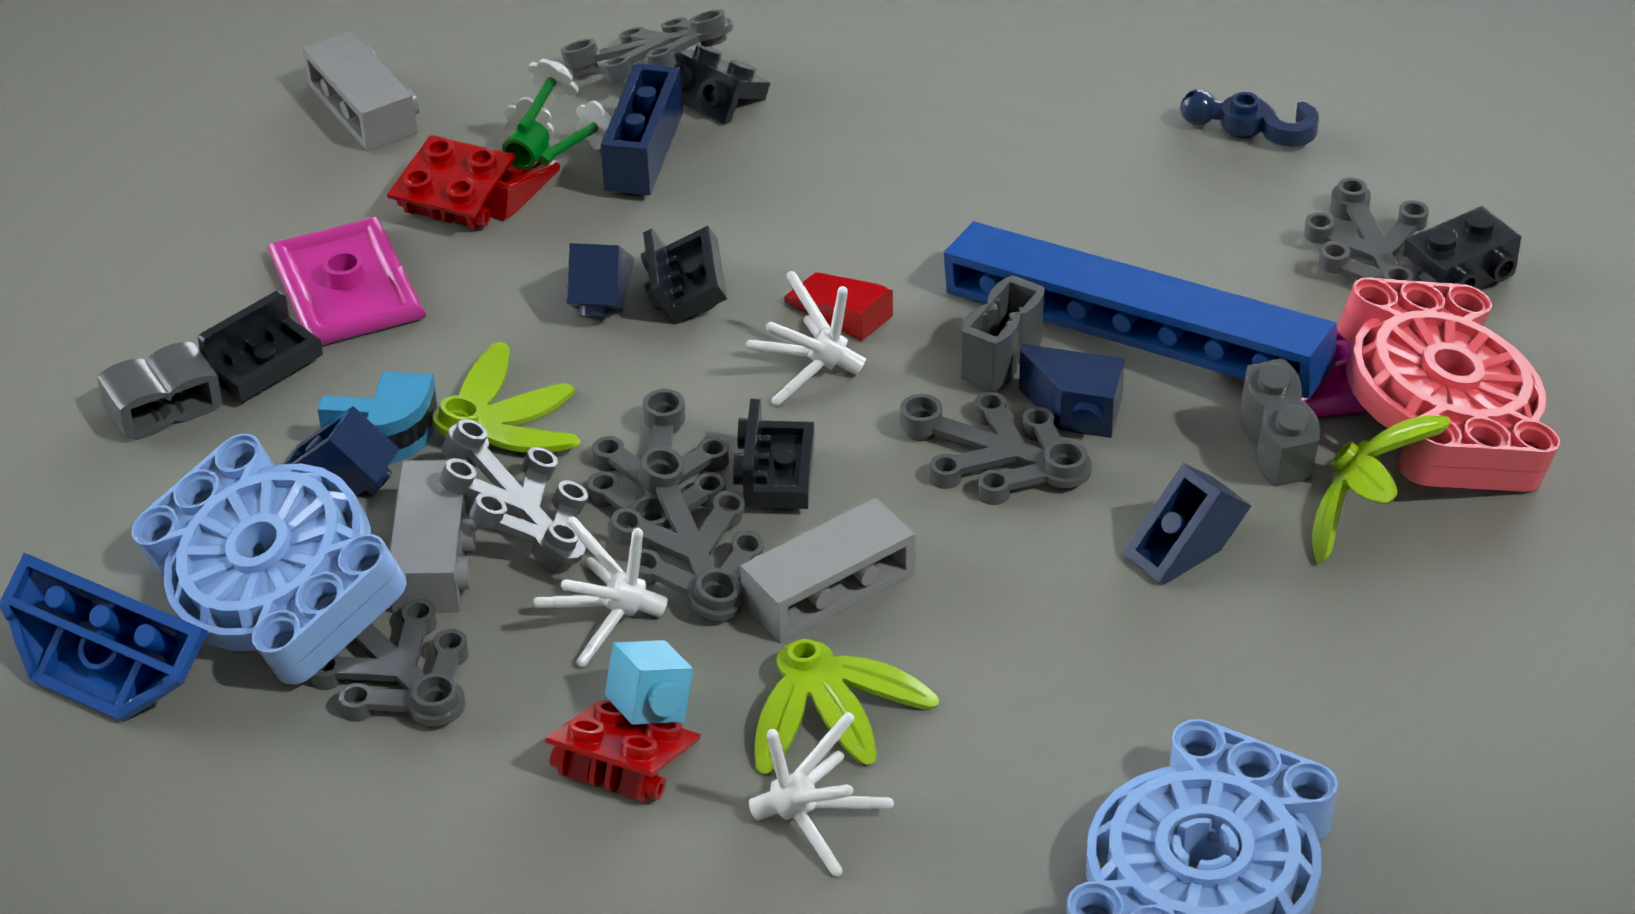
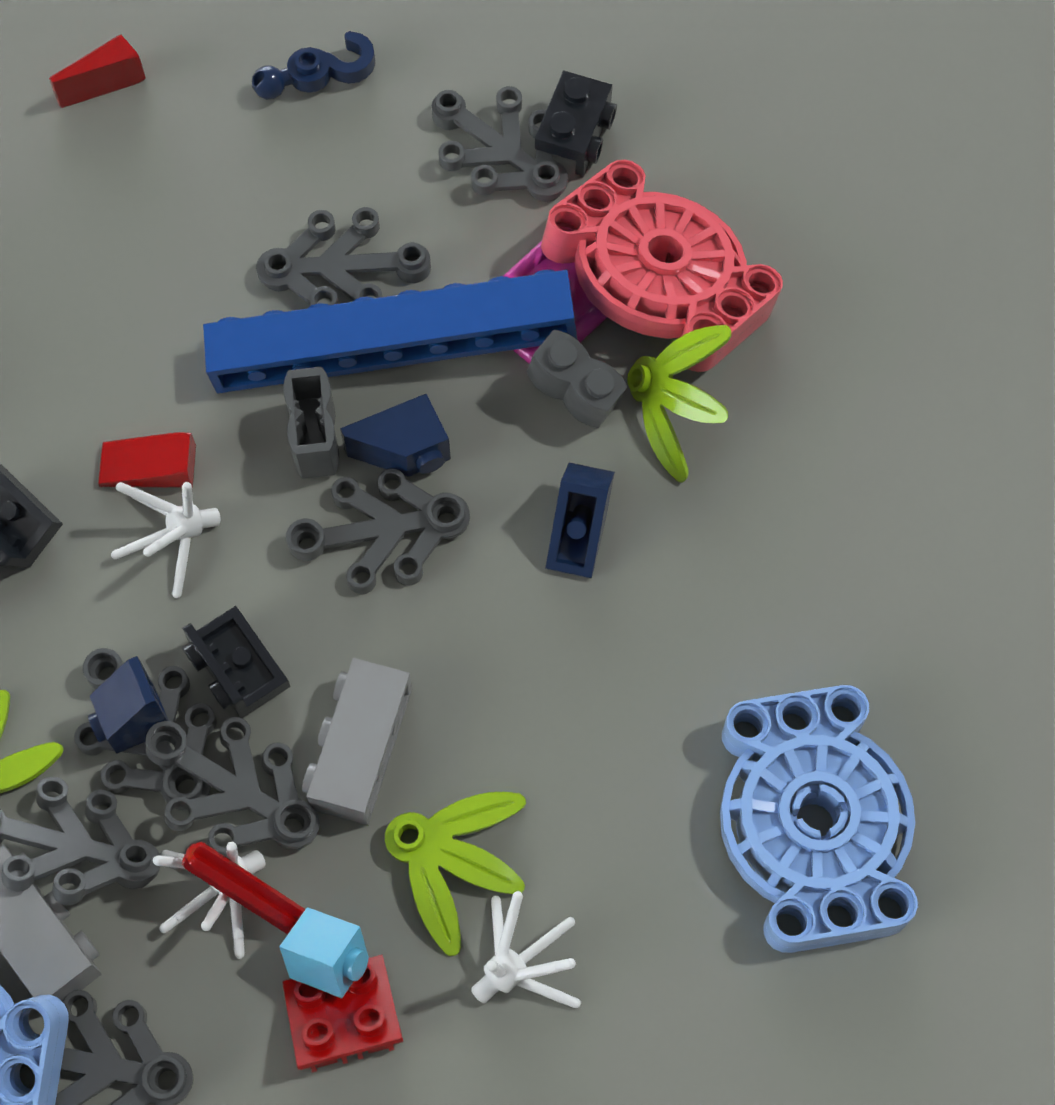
camera: 40 degrees left, 25 degrees up
none -> red slope [49,34,146,108]
none -> dark blue slope [88,656,169,754]
none -> red axle [182,842,305,935]
none -> dark grey plant [256,207,431,305]

